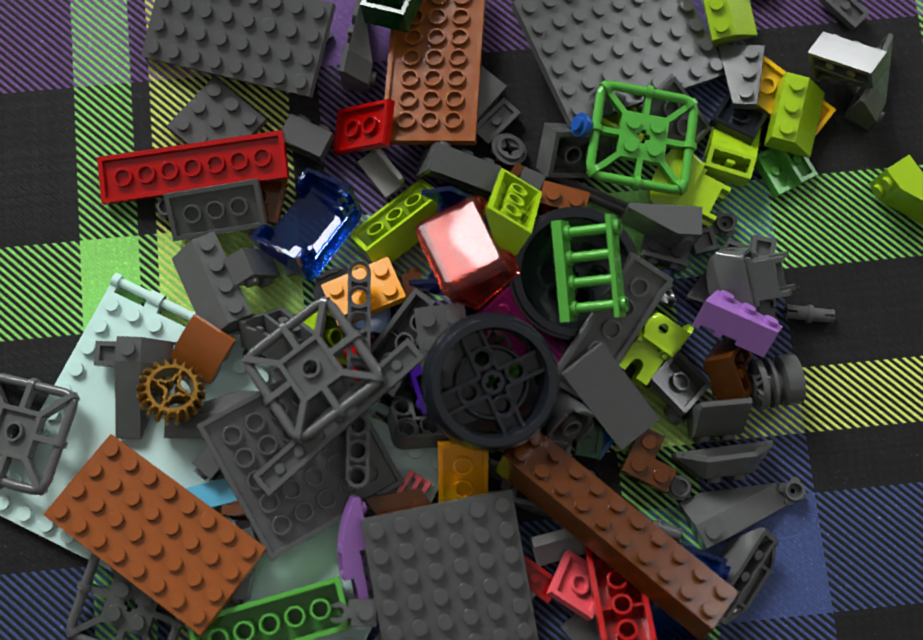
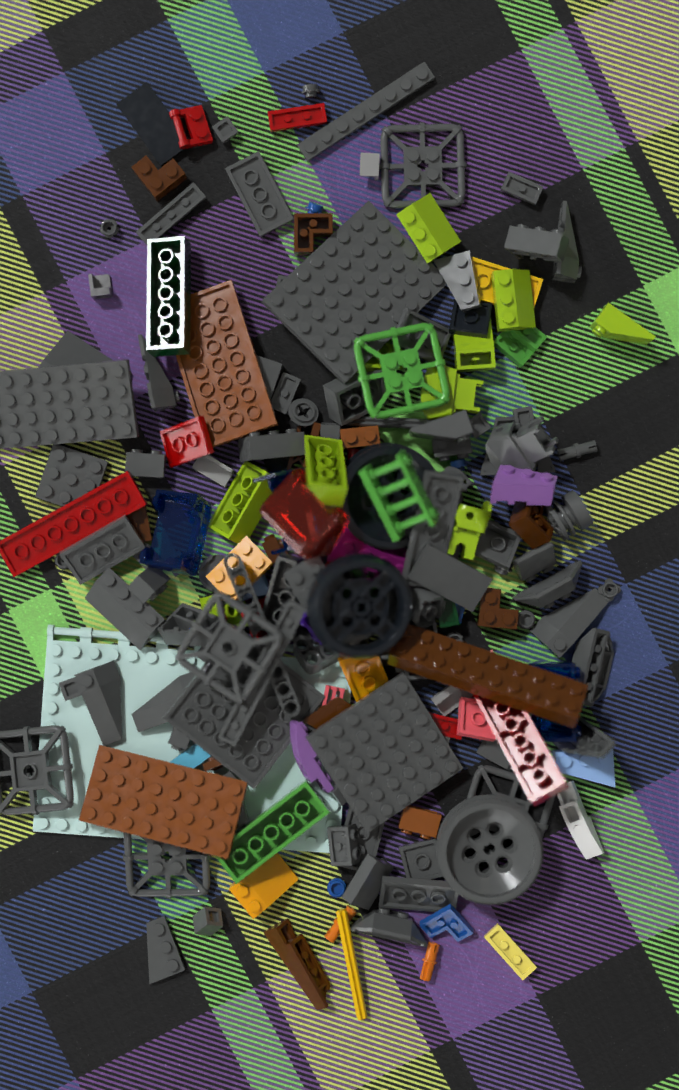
camera: 20 degrees left, 10 degrees up
pearl gold gear [136,358,206,426] -> none
dark orange slope [170,314,236,385] -> none
dark grey plate [331,599,376,627] -> none
blue plate [571,113,593,138] -> none
dark grey pin [652,519,682,542] -> none
dark grey plate [712,212,737,237] -> none

